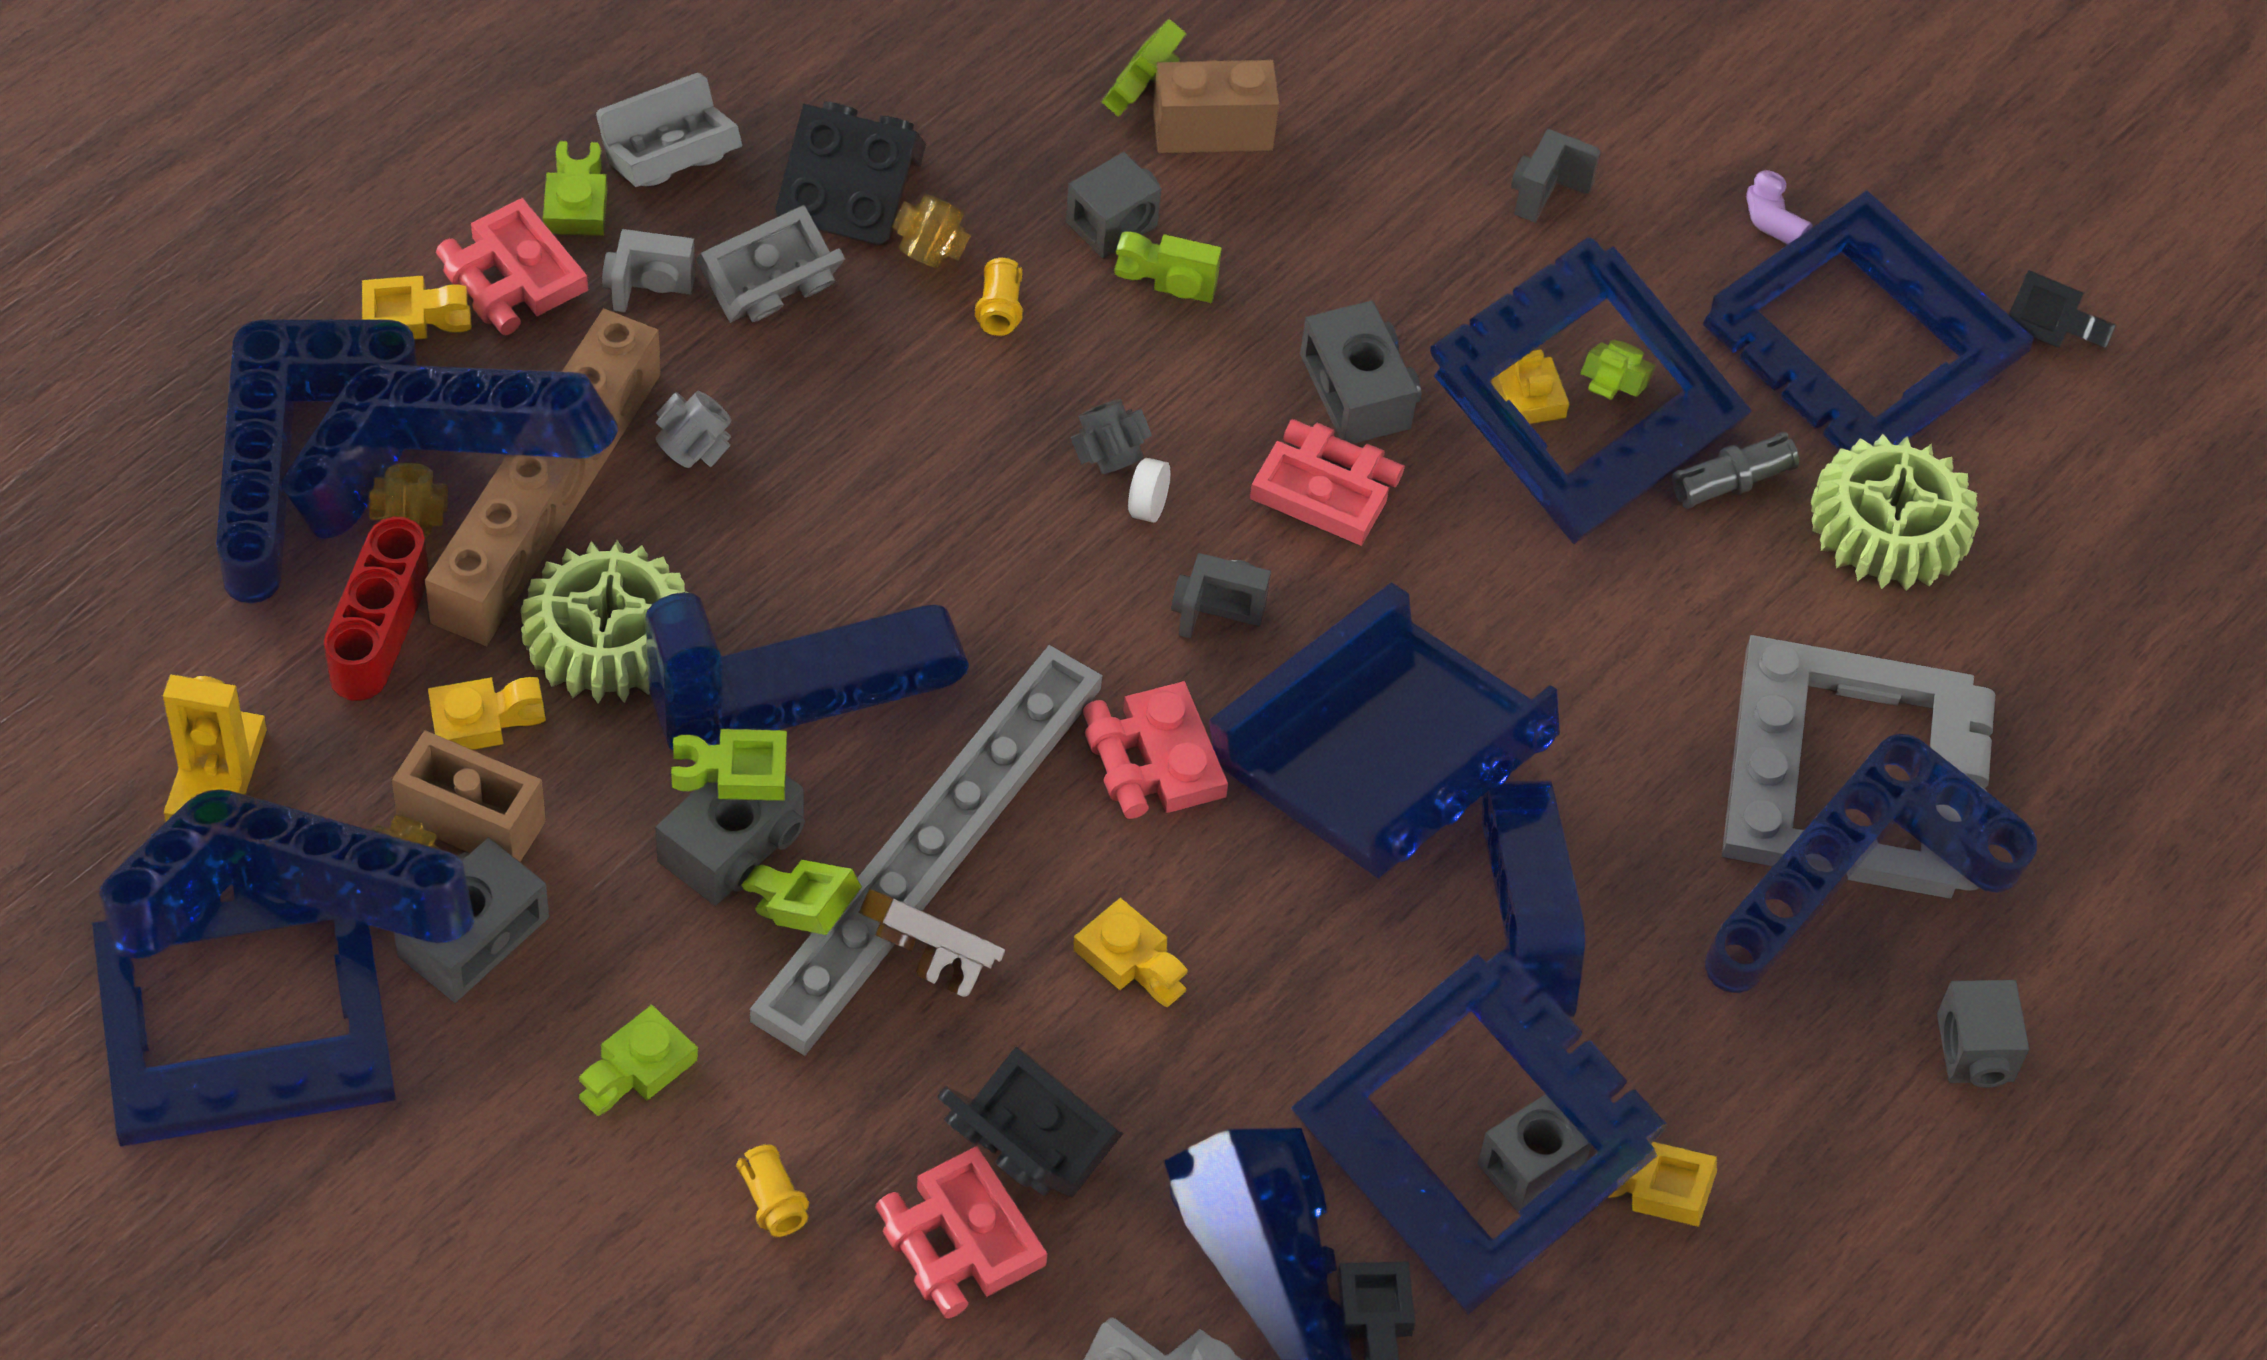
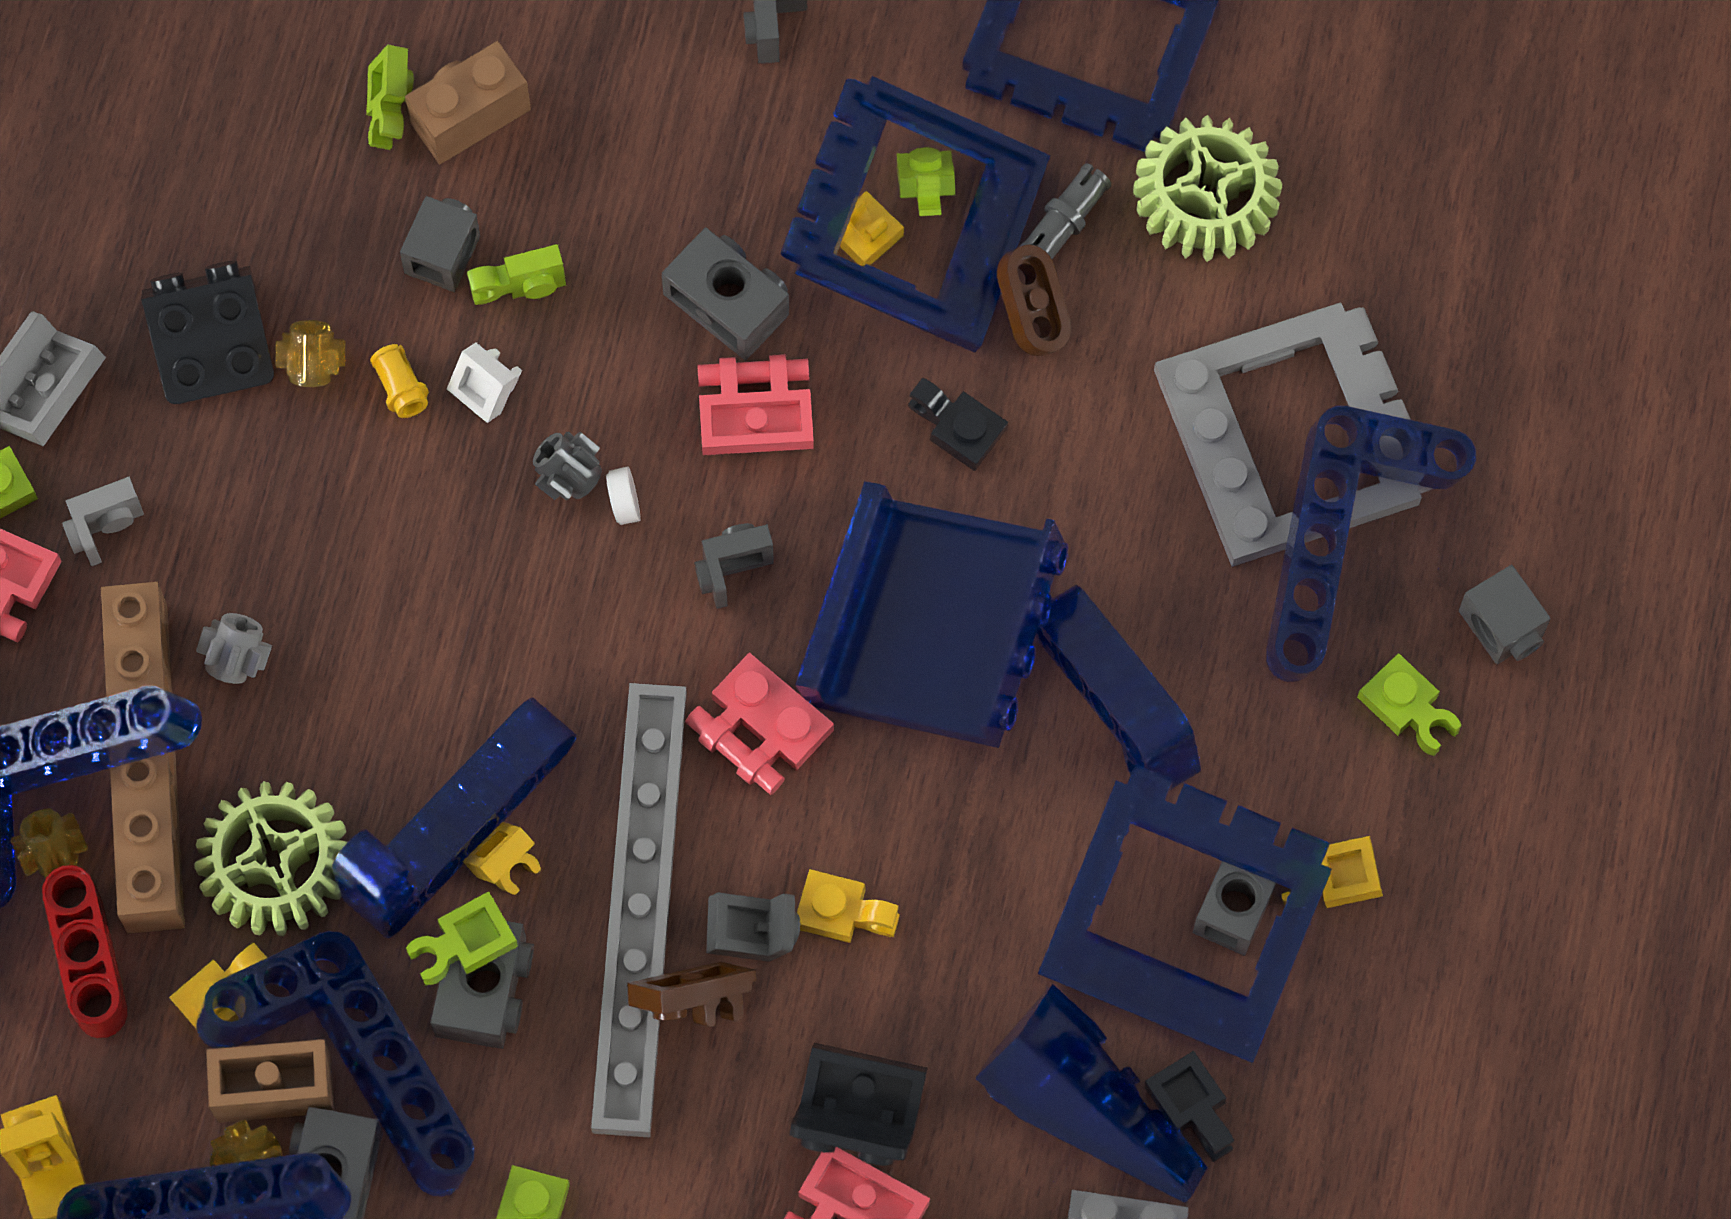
camera: 25 degrees left, 15 degrees up
light grey bracket [696,205,845,323] -> none
lime plate [741,860,862,935] -> none
none -> clear blue beam [196,931,475,1197]
none -> white tile [447,343,522,423]
none -> yellow tile [462,822,541,895]
none -> dark grey bracket [706,892,800,962]
none -> black plate [908,377,1008,471]
none -> reddish brown plate [997,245,1071,356]
none -> lime plate [1357,653,1461,756]

